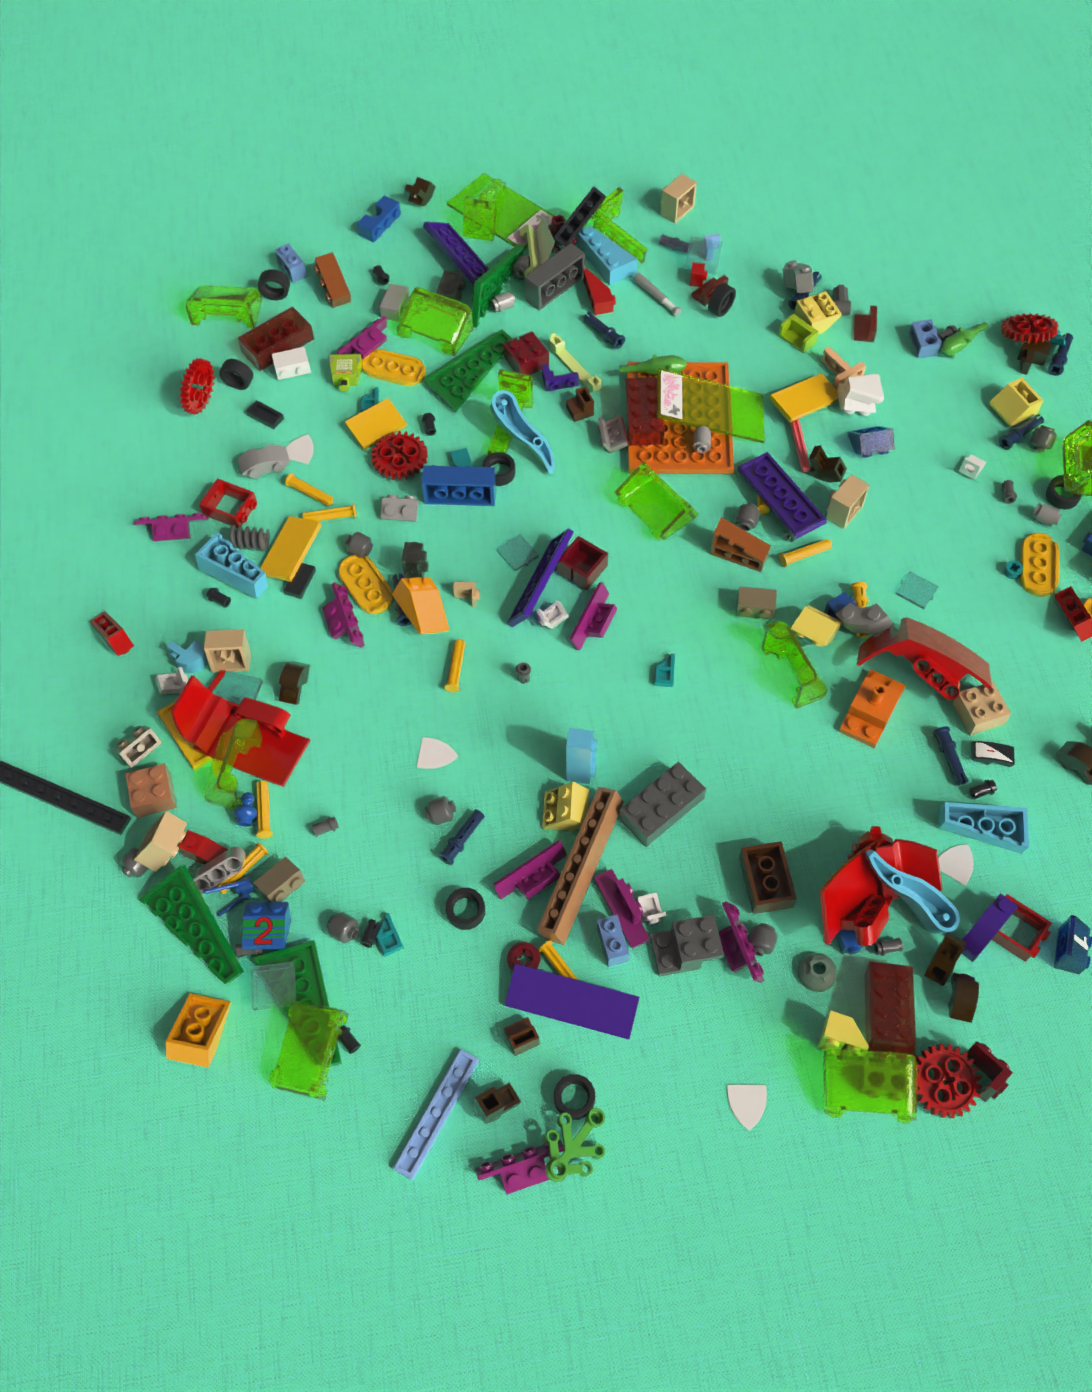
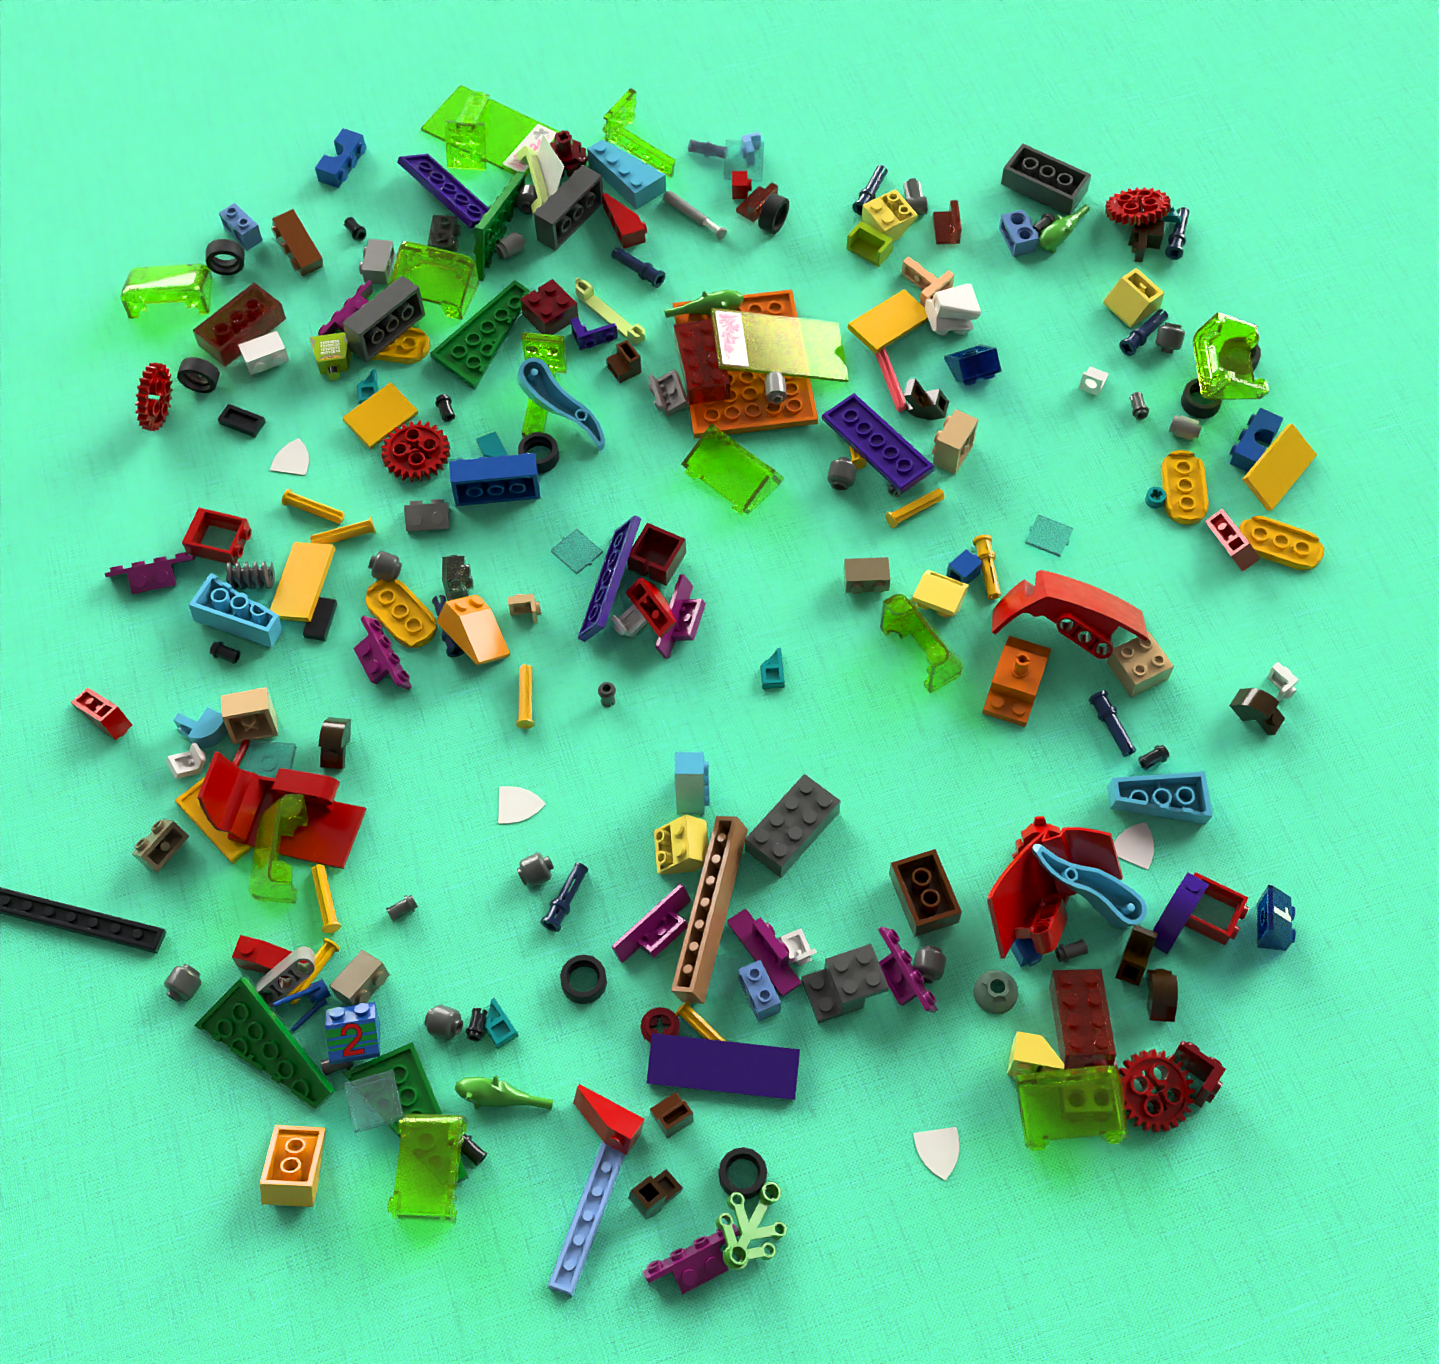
camera: 10 degrees left, 0 degrees up
nougat brick [126,763,177,818] -> none
tan brick [134,811,187,872] -> none
blue animal [232,792,257,827] -> none
light grey brick [238,445,290,479] -> none
dark brown brick [405,177,436,206] -> none
black brick [553,186,606,249] -> none
tan brick [660,174,697,223] -> none
dark orange wedge [710,517,771,572] -> none
light grey brick [783,260,814,293] -> none
light grey brick [836,603,893,634] -> none
slope [971,741,1015,767] -> none
none -> dark grey brick [342,276,425,362]
none -> bright green piece [455,1075,553,1110]
none -> red slope [573,1084,645,1155]
none -> red slope [625,577,677,638]
none -> dark grey brick [1001,143,1091,215]

